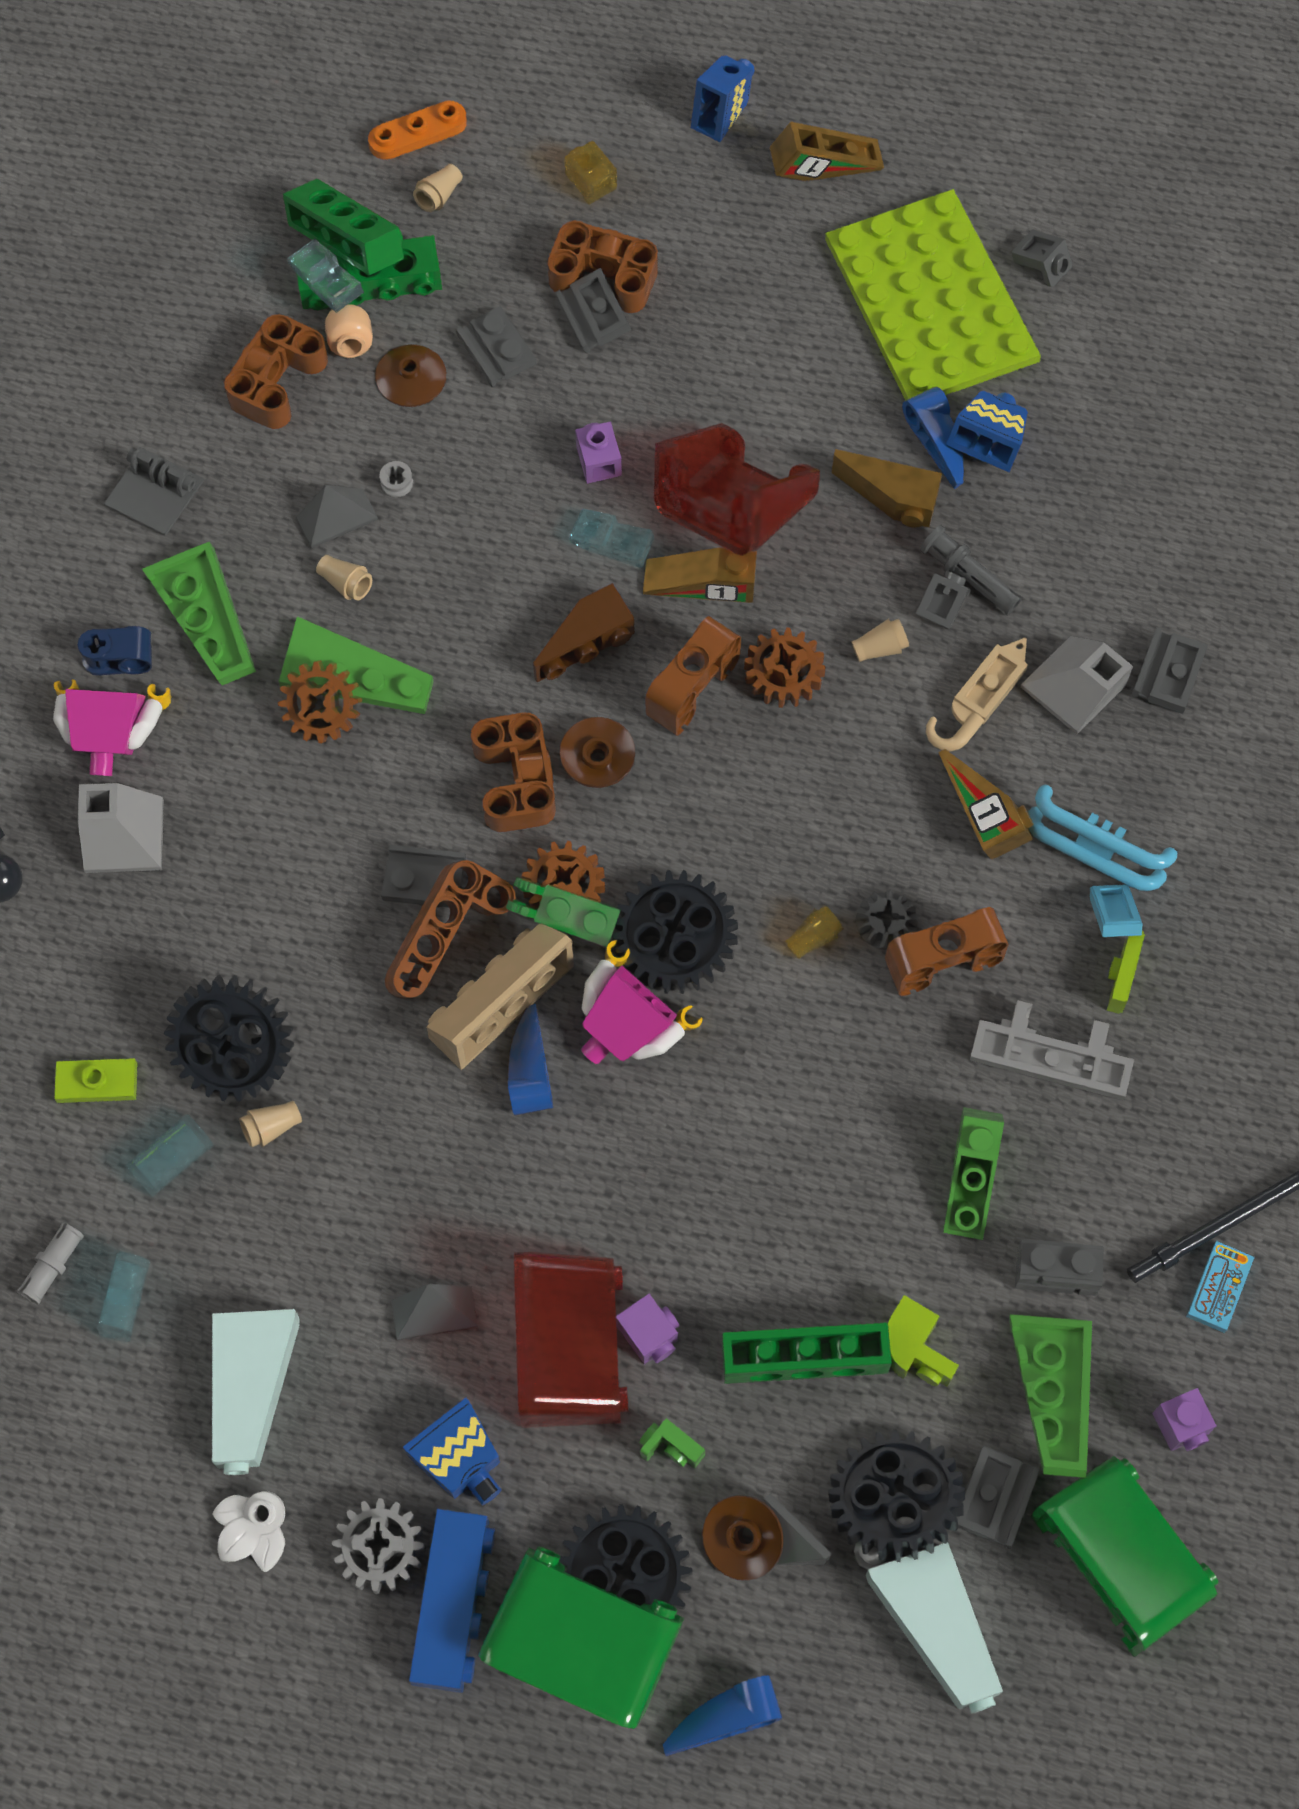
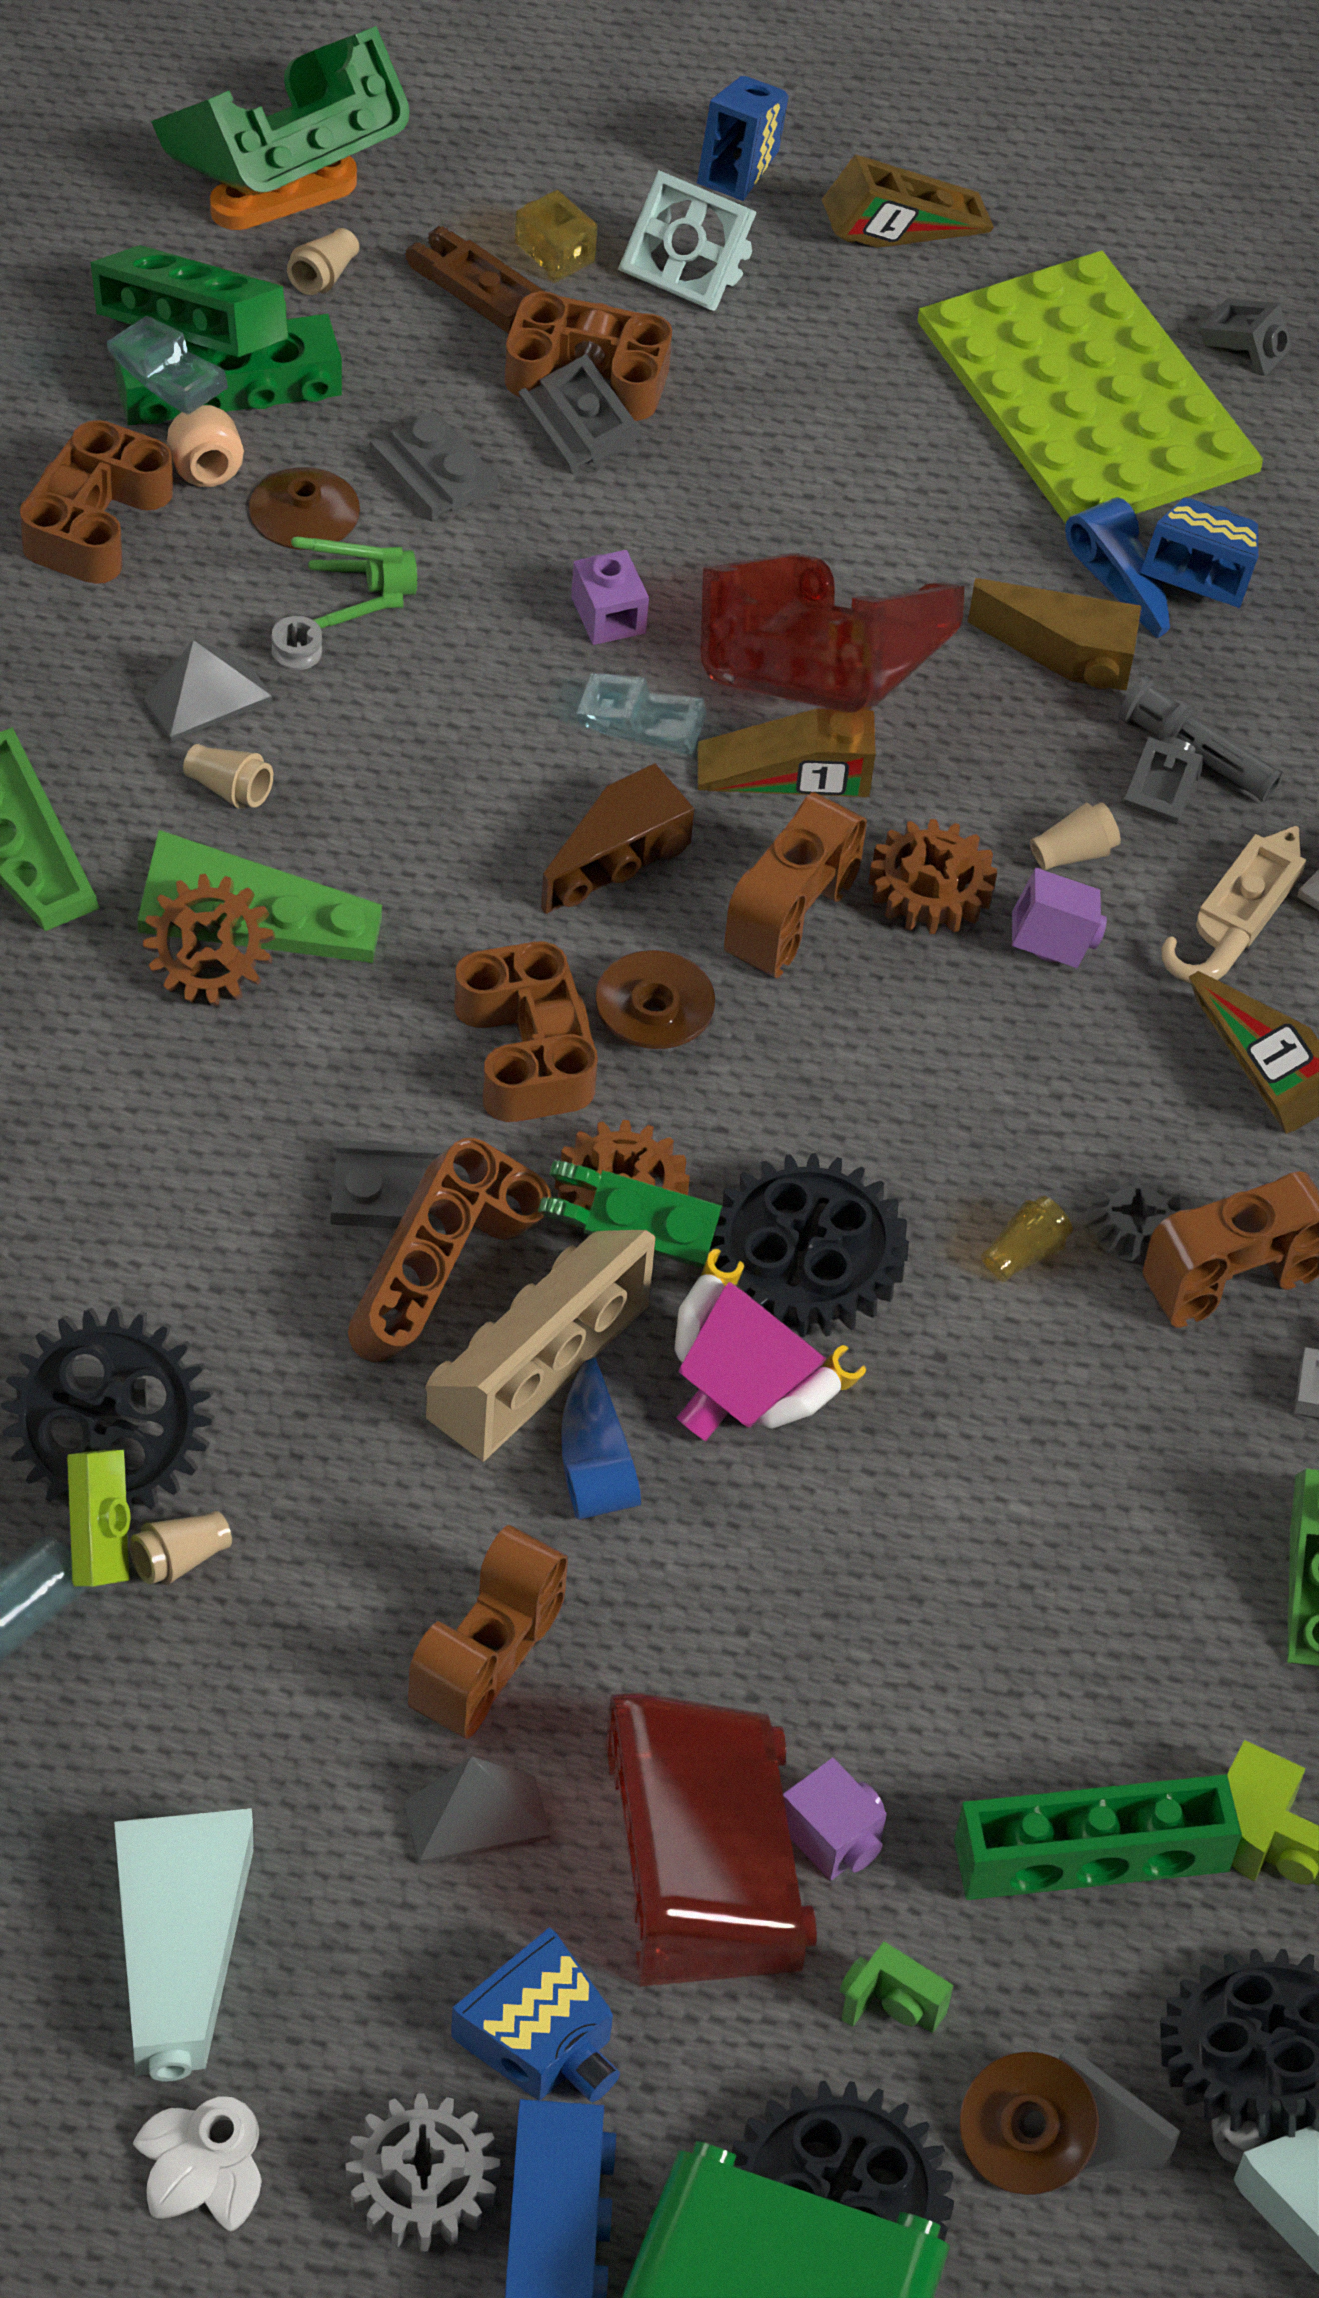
camera: 10 degrees left, 15 degrees down
none -> lime plate [67,1449,131,1587]
none -> green windscreen [151,26,410,196]
none -> bright green plant [291,537,417,629]
none -> reddish brown hinge [404,226,545,334]
none -> dark orange beam [408,1525,568,1739]
none -> light aqua piece [618,170,757,311]
none -> medium lavender brick [1012,867,1107,968]

